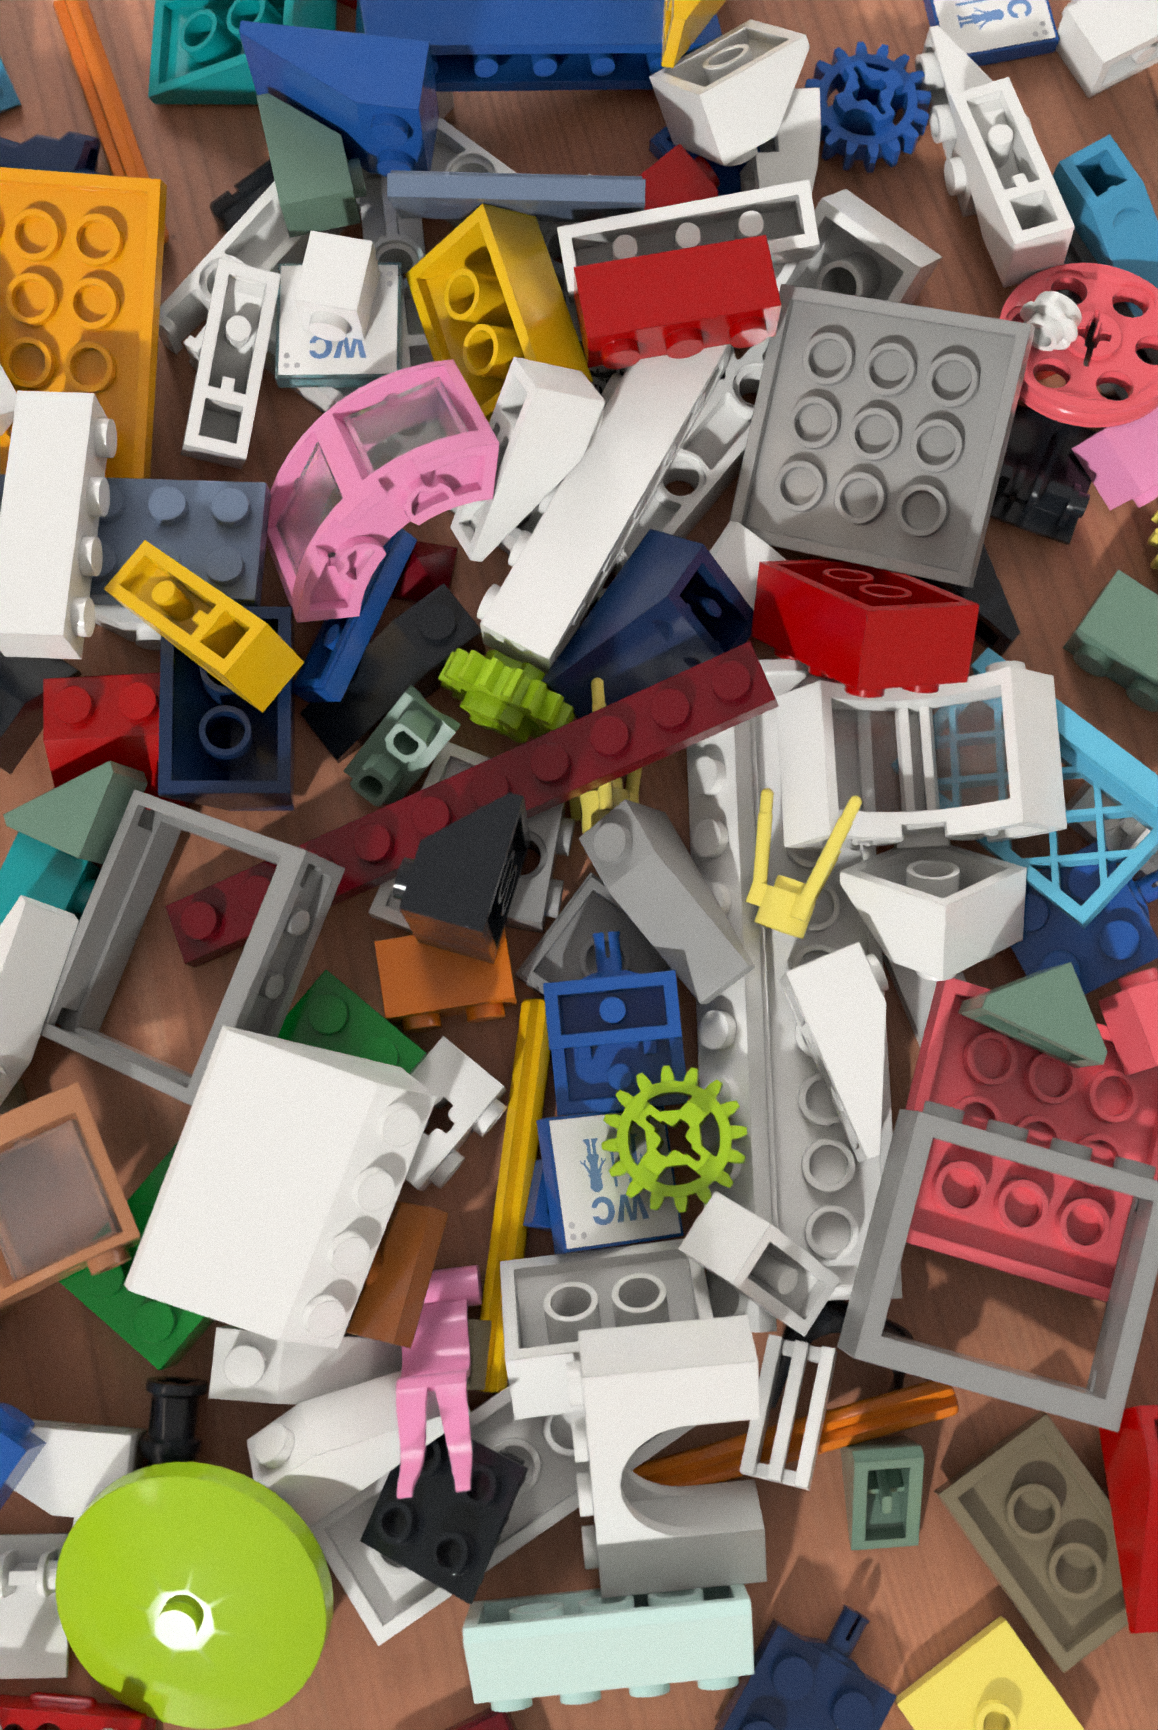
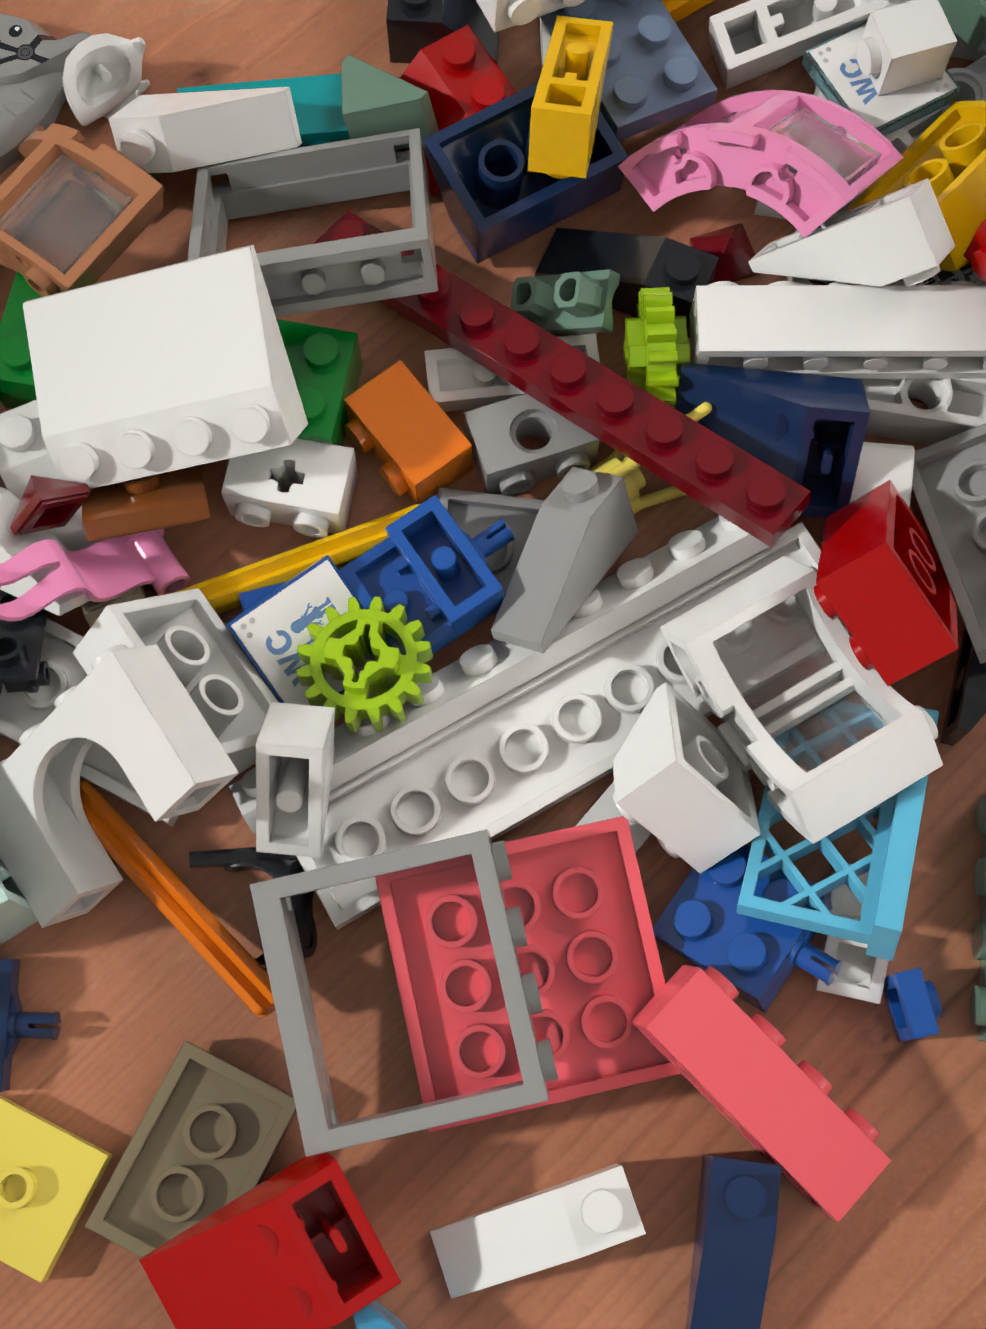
camera: 60 degrees right, 5 degrees down
blue tile [294,528,417,703] -> none
black slope [393,792,531,964] -> none
white tile [740,1334,837,1491] -> none
light yellow plant [745,788,862,939] -> none
white slope [779,942,889,1162] -> none
sand green slope [840,1436,924,1551] -> none
sand green slope [958,962,1108,1068] -> none
none -> dark red slope [10,475,91,535]

